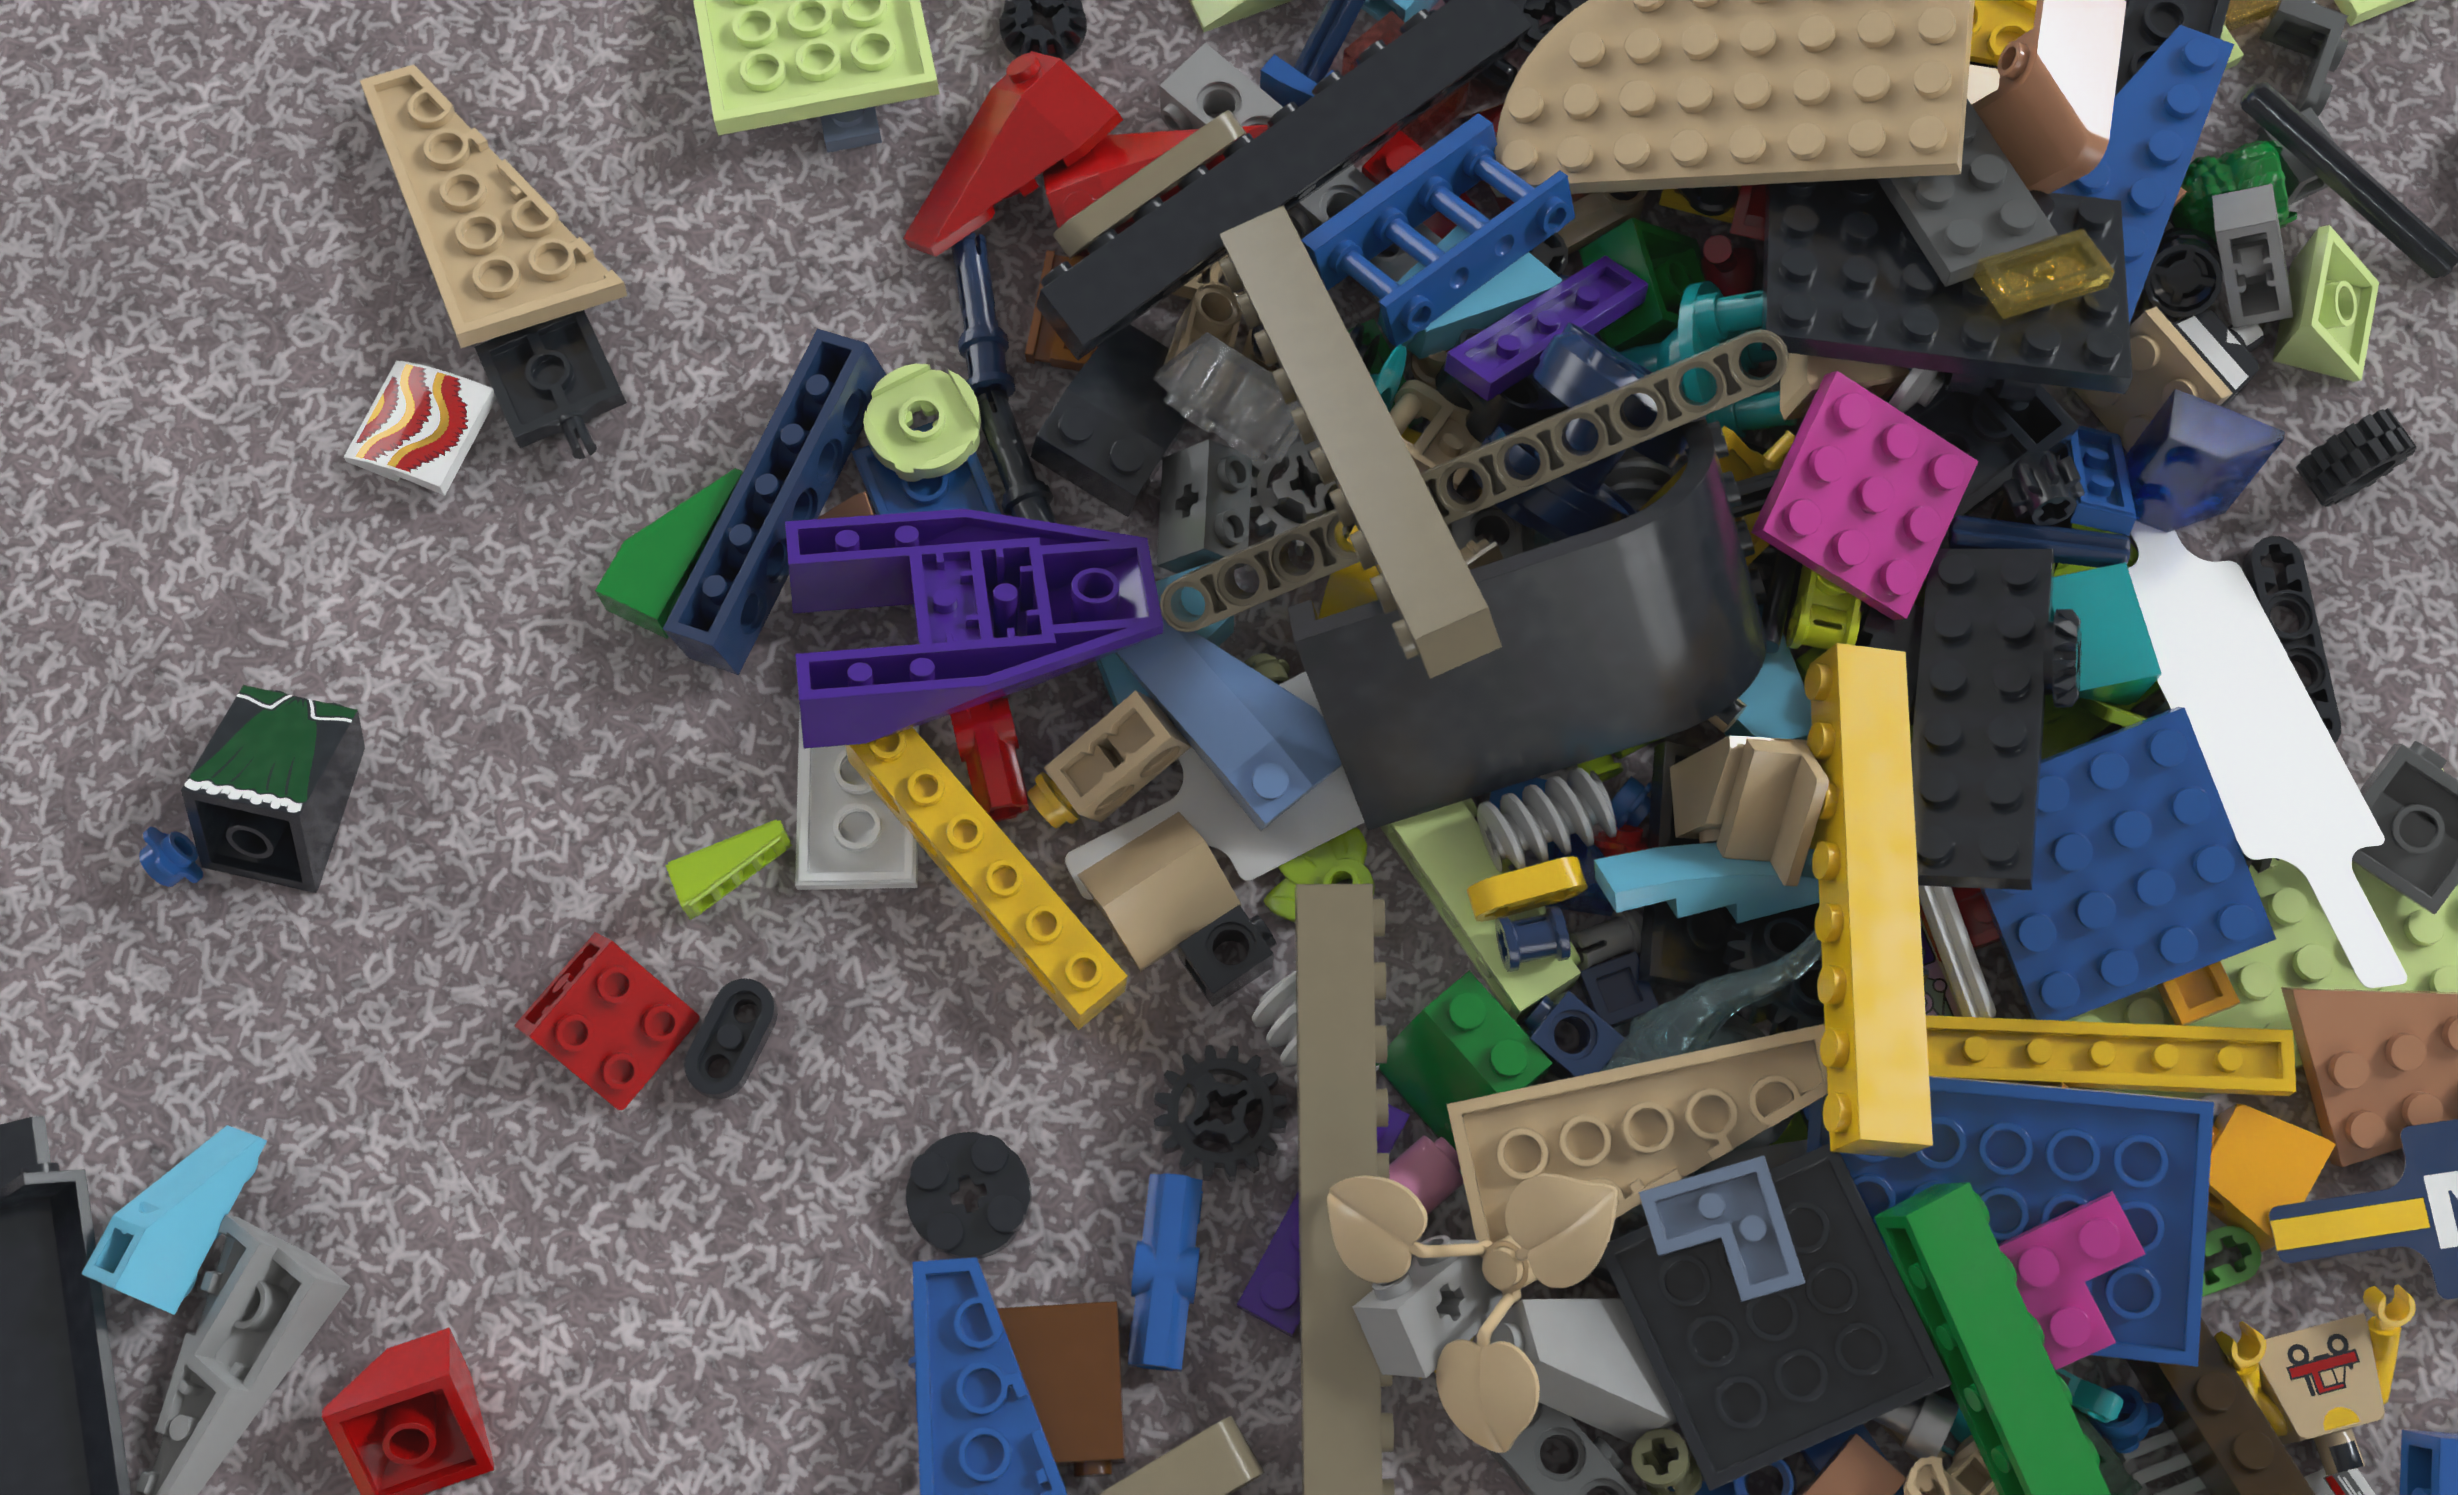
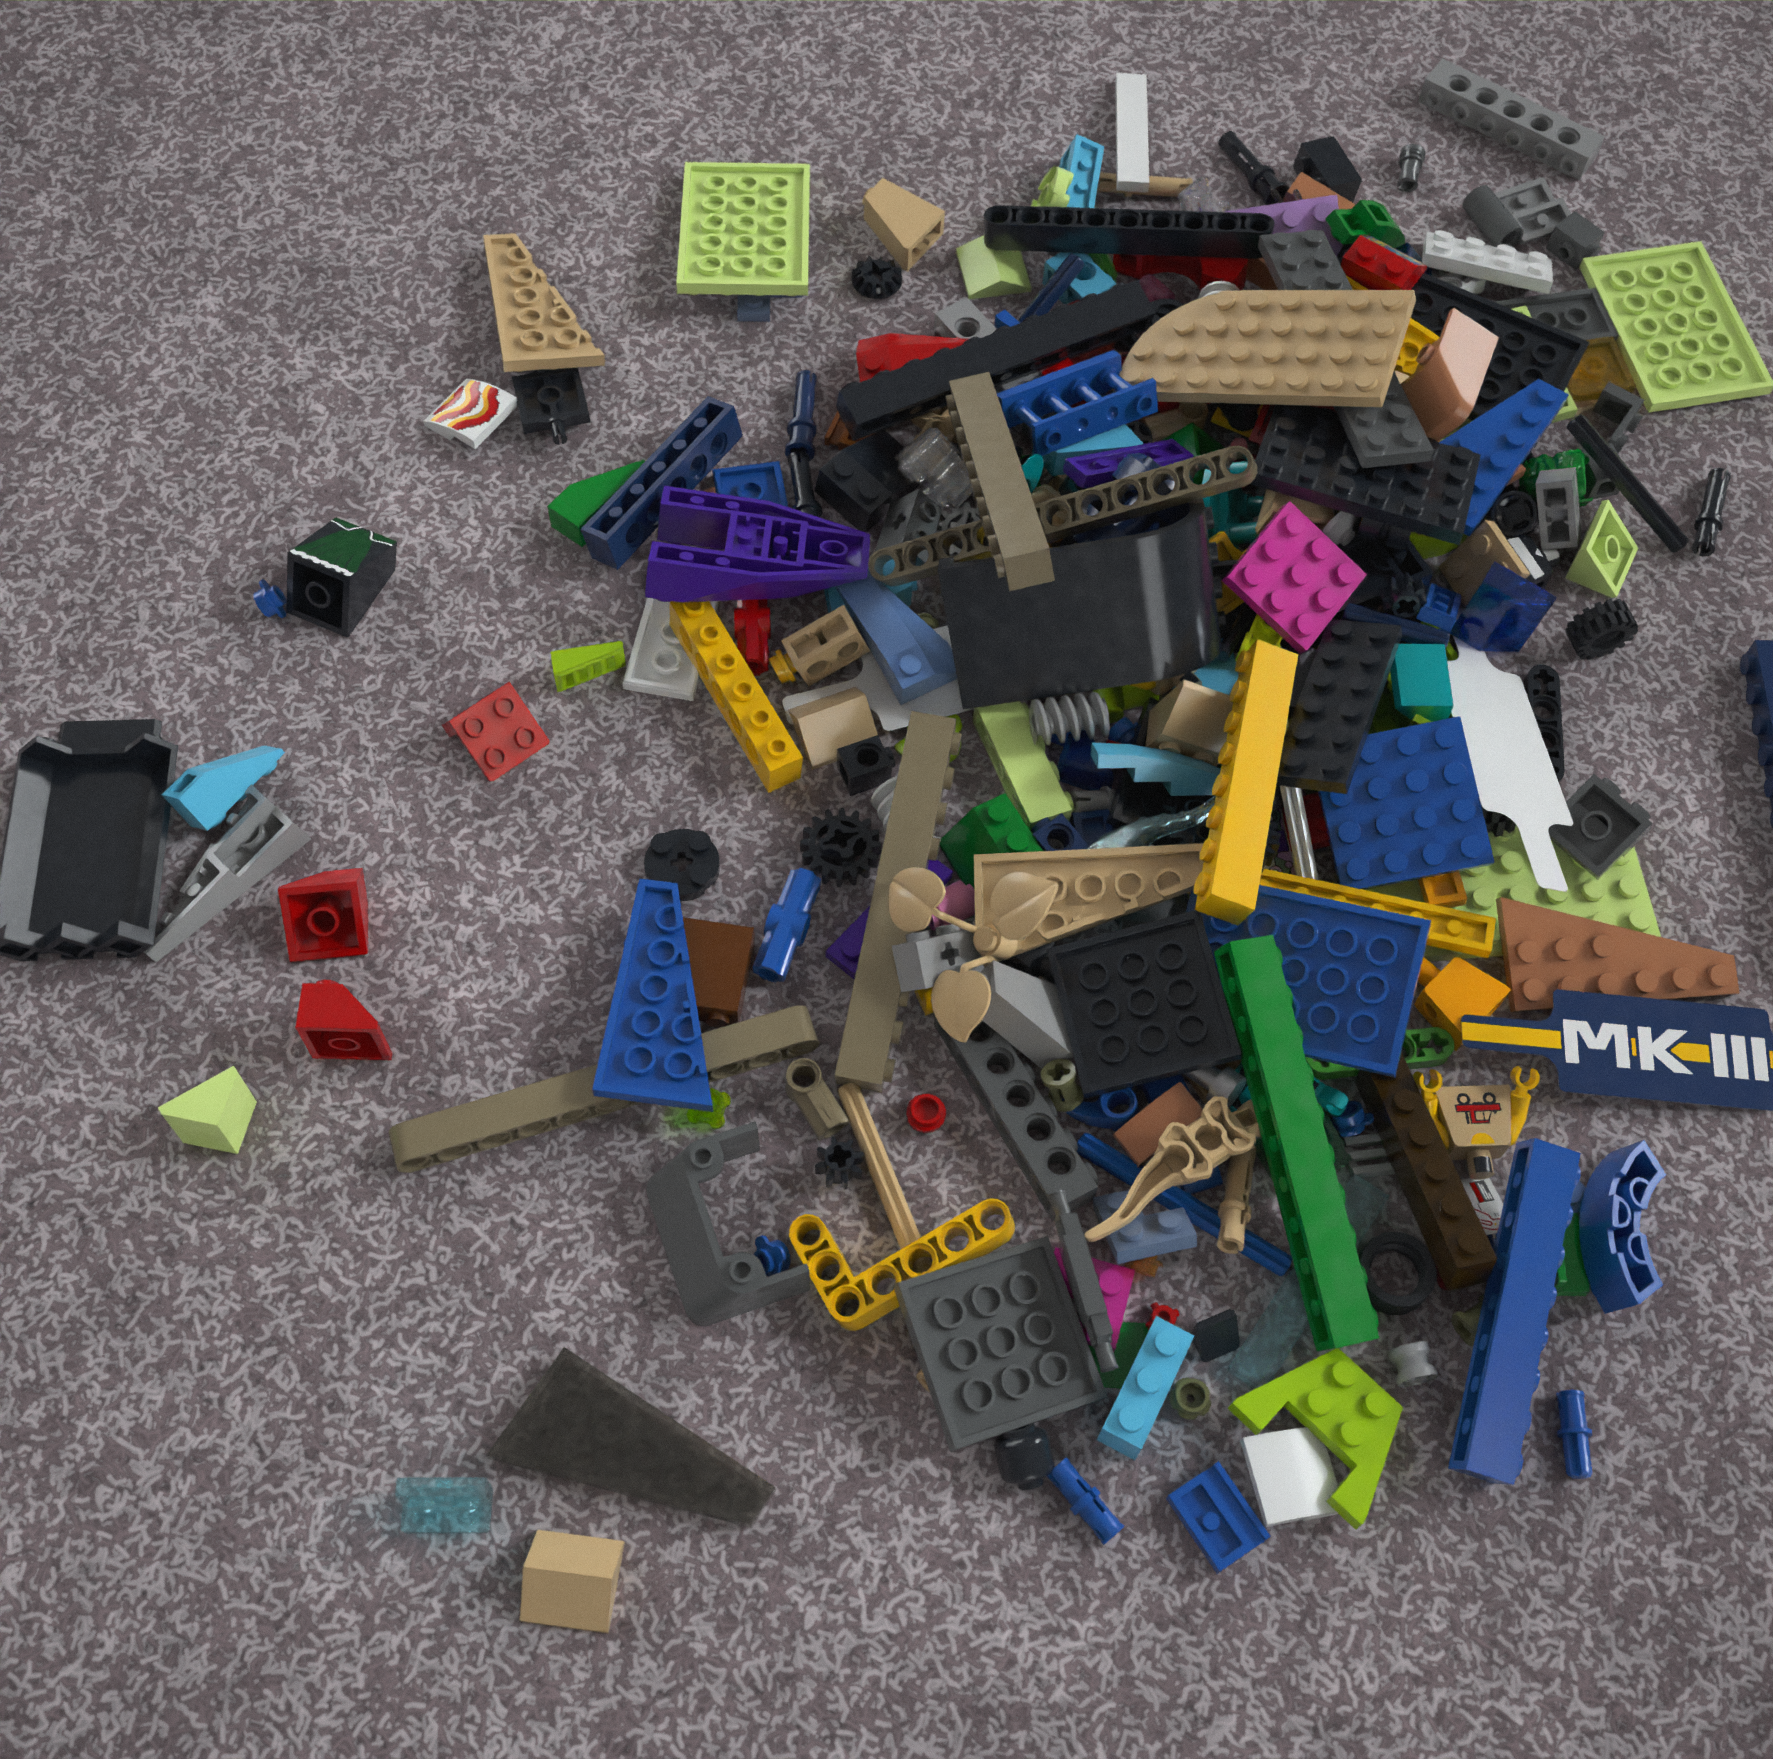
camera: 10 degrees right, 10 degrees down
black plate [684,978,778,1099] -> none
yellowish green plate [863,363,981,482] -> none
red wedge [903,51,1123,257] -> none
dark tan beam [1053,110,1246,259] -> none
yellow beam [1467,856,1588,921] -> none
dark blue bush [1495,906,1571,972] -> none
sand blue plate [1639,1156,1805,1302] -> none
tan panel [1716,738,1829,886] -> none
clear yellow plate [1973,229,2115,319] -> none
dark pink plate [1998,1191,2146,1370] -> none
black gear [2043,609,2082,708] -> none

